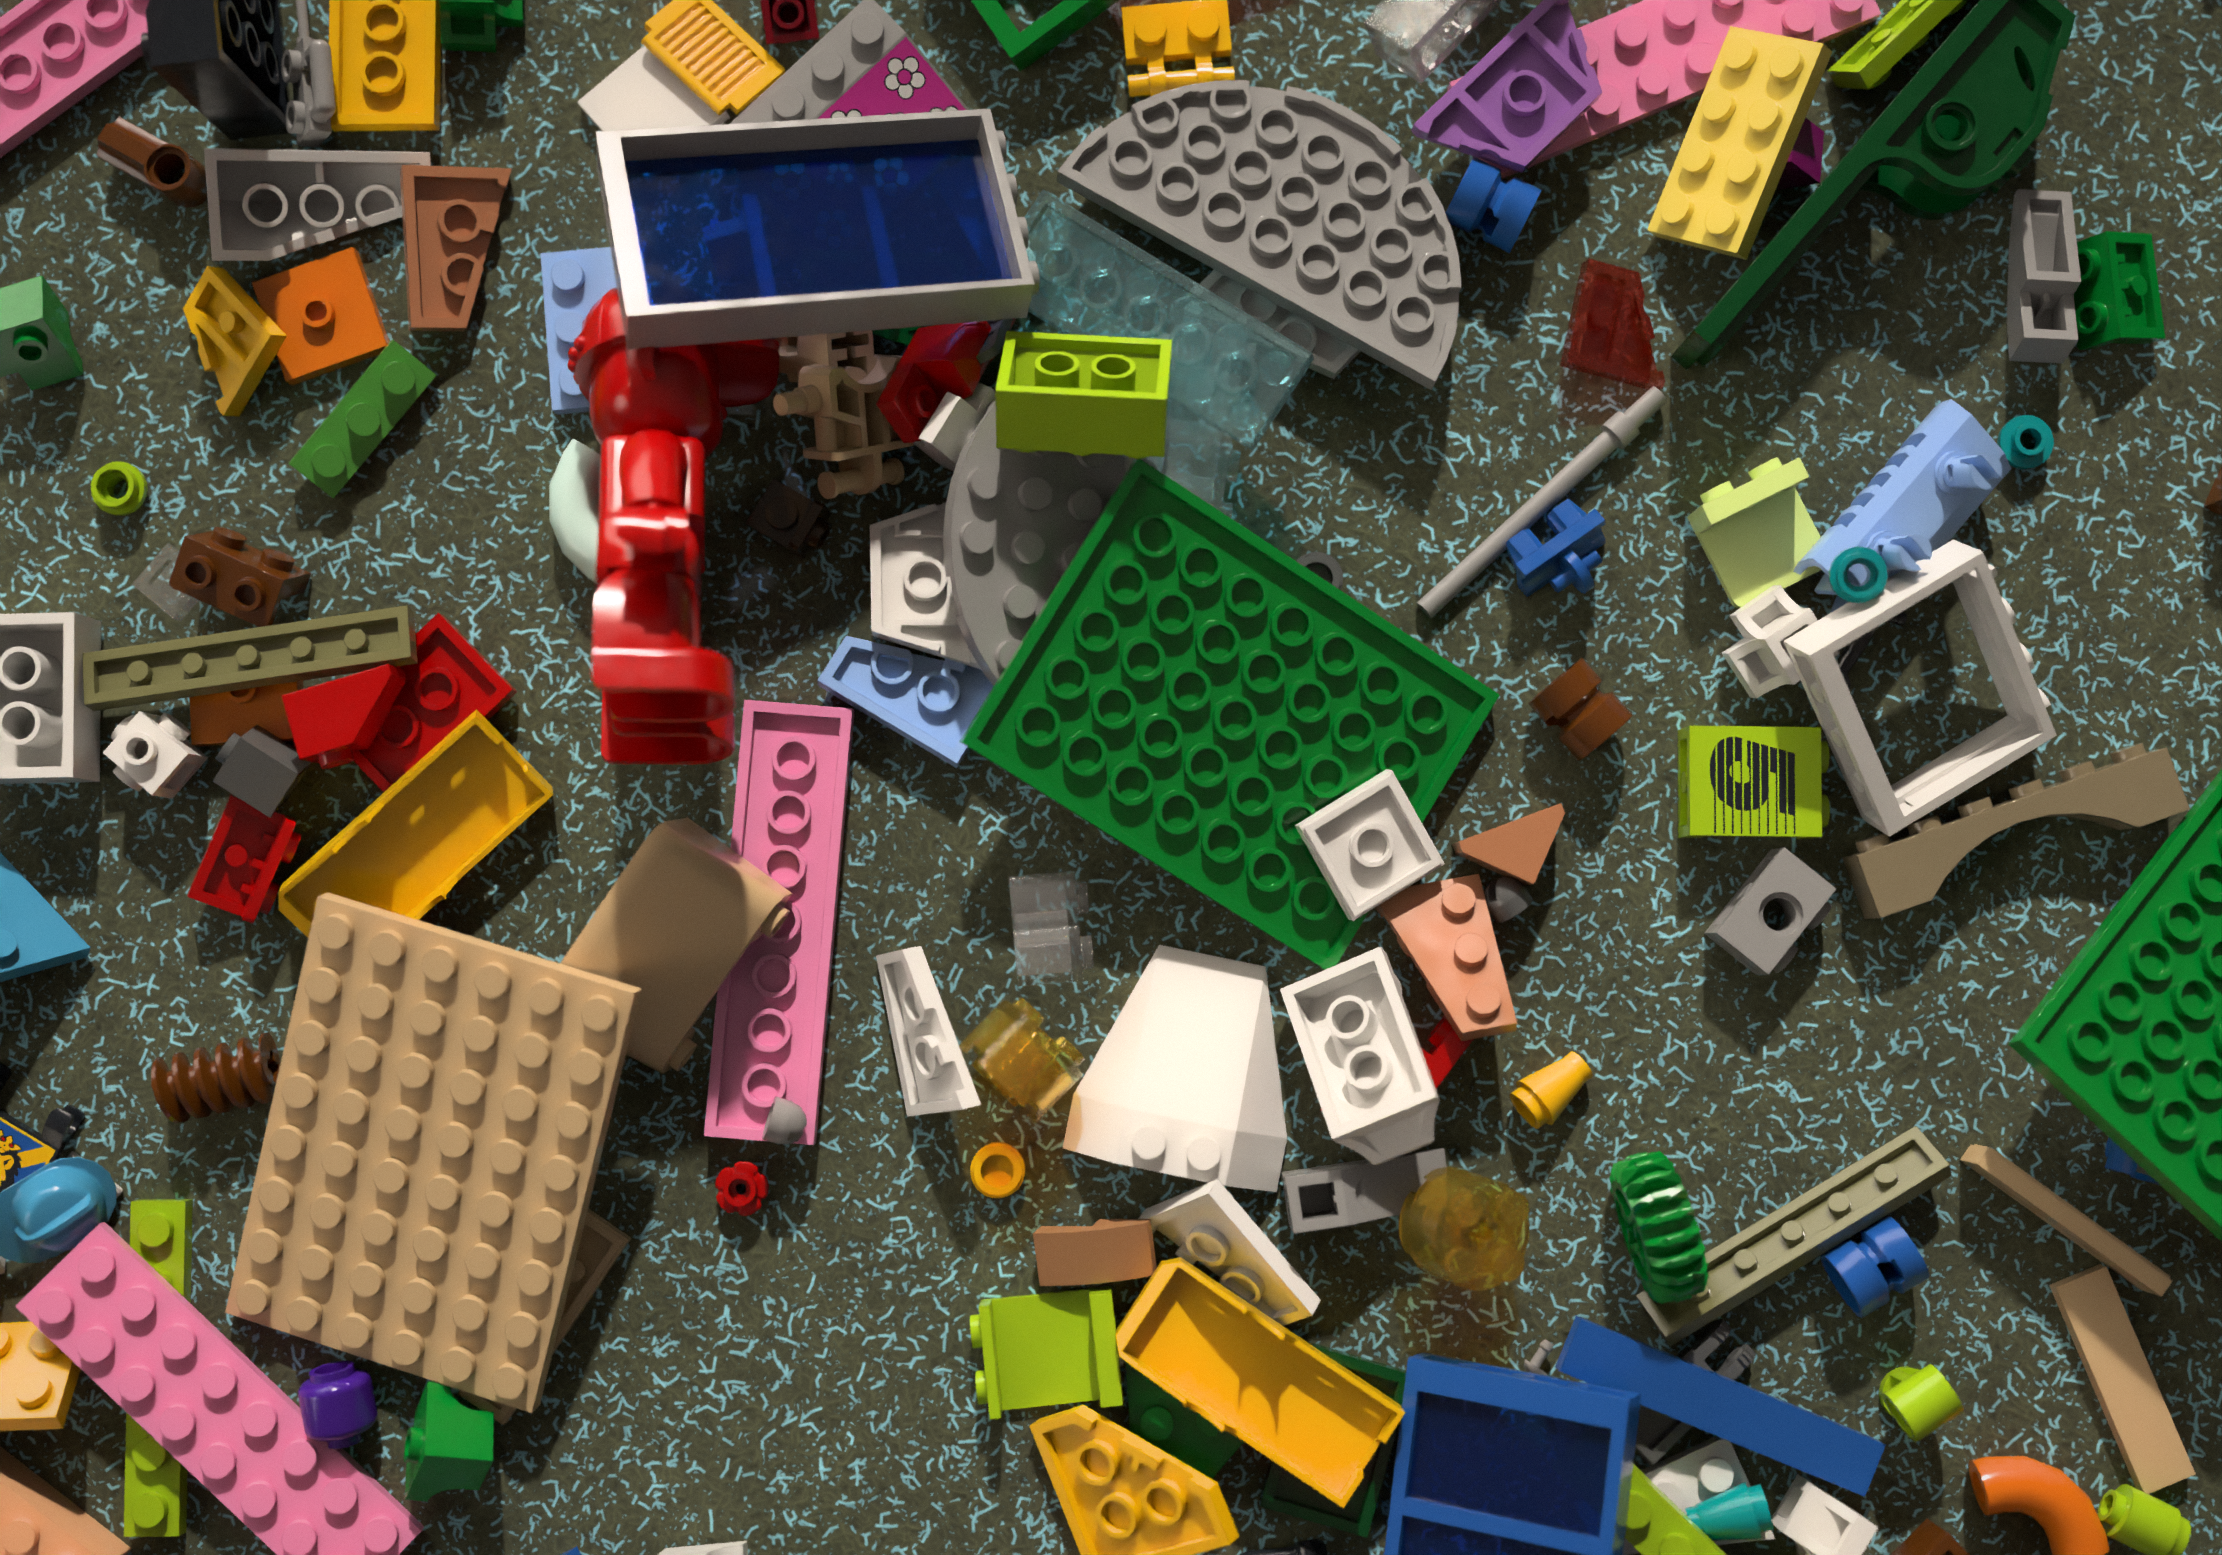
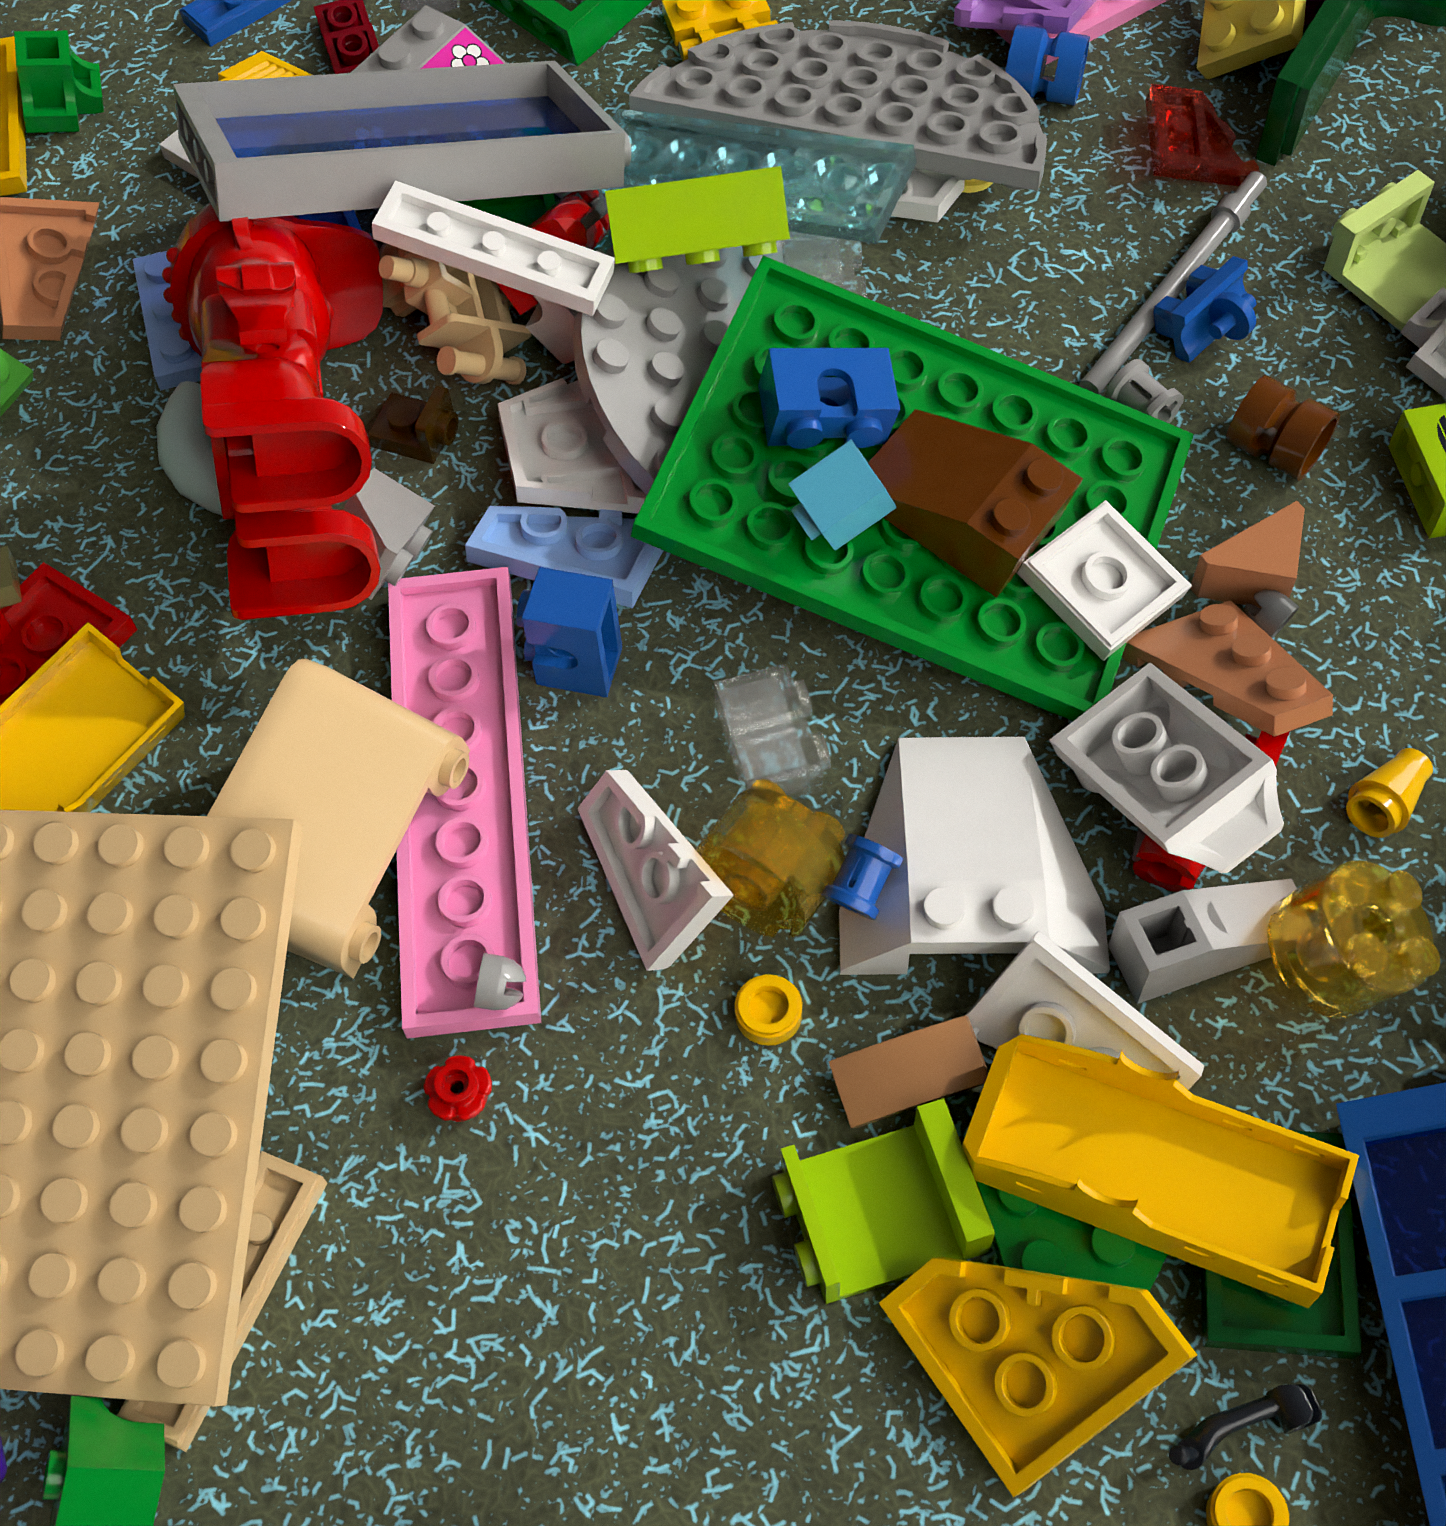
camera: 10 degrees left, 25 degrees down
none -> light grey slope [343,467,435,600]
none -> white plate [372,181,615,316]
none -> blue brick [516,567,622,697]
none -> blue brick [758,348,900,449]
none -> medium azure brick [788,439,897,550]
none -> blue bush [821,833,904,920]
none -> reddish brown slope [868,409,1083,598]
none -> light grey bush [1105,359,1184,423]

